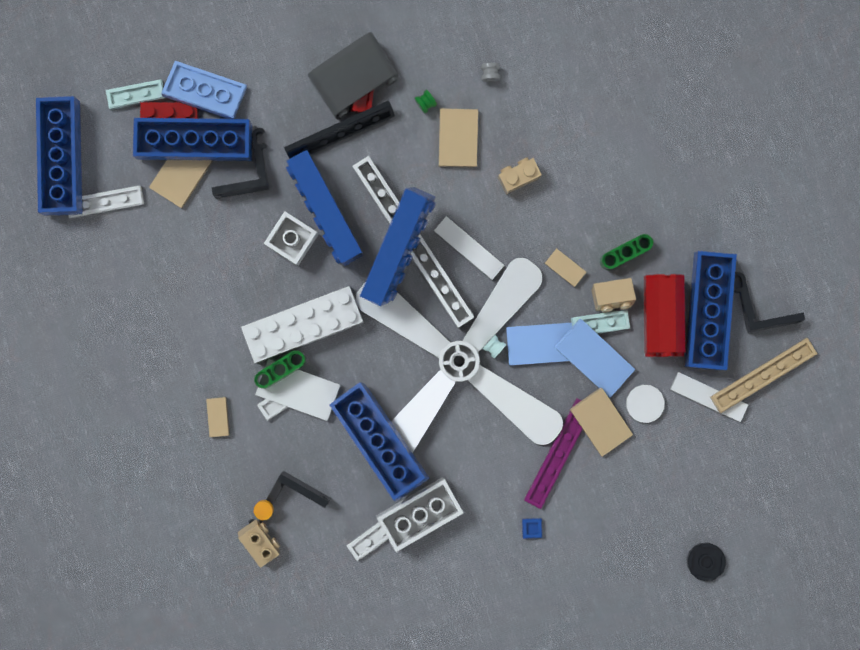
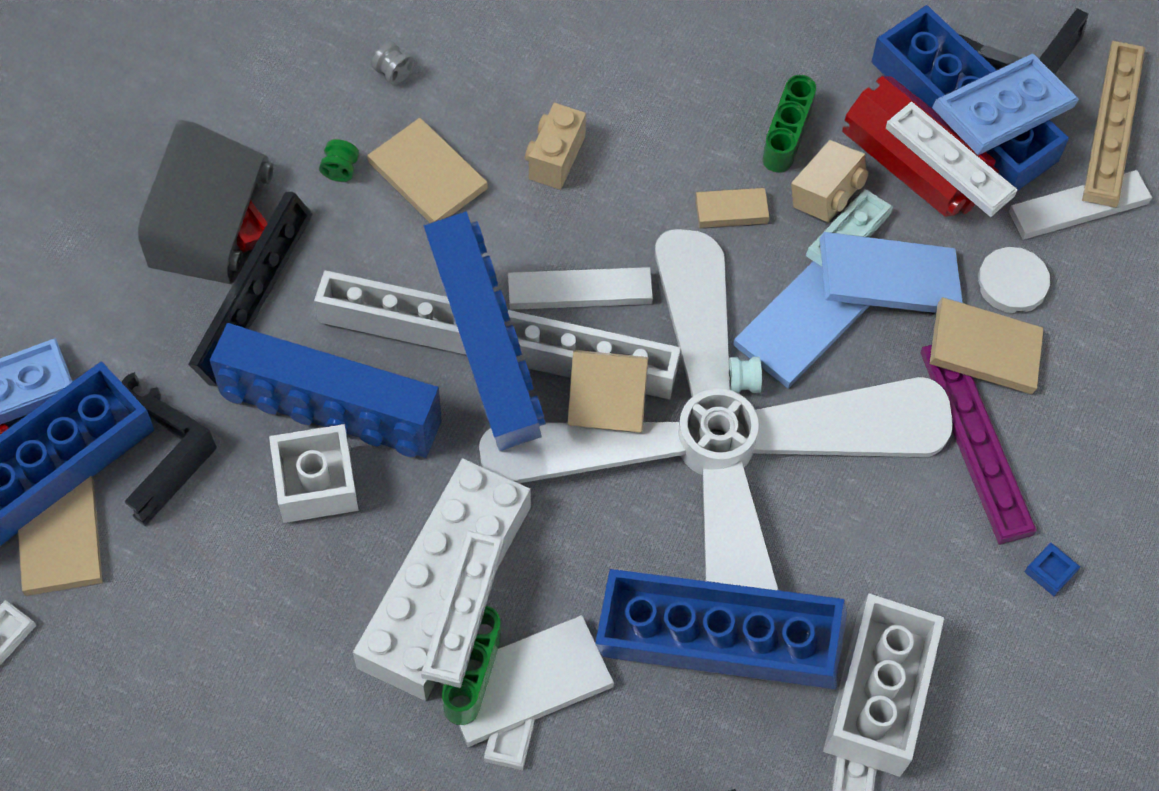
camera: 50 degrees left, 25 degrees down
none -> white tile [421,530,504,688]
none -> tan tile [568,350,649,432]
none -> white tile [886,101,1017,217]
none -> light blue tile [932,54,1079,155]

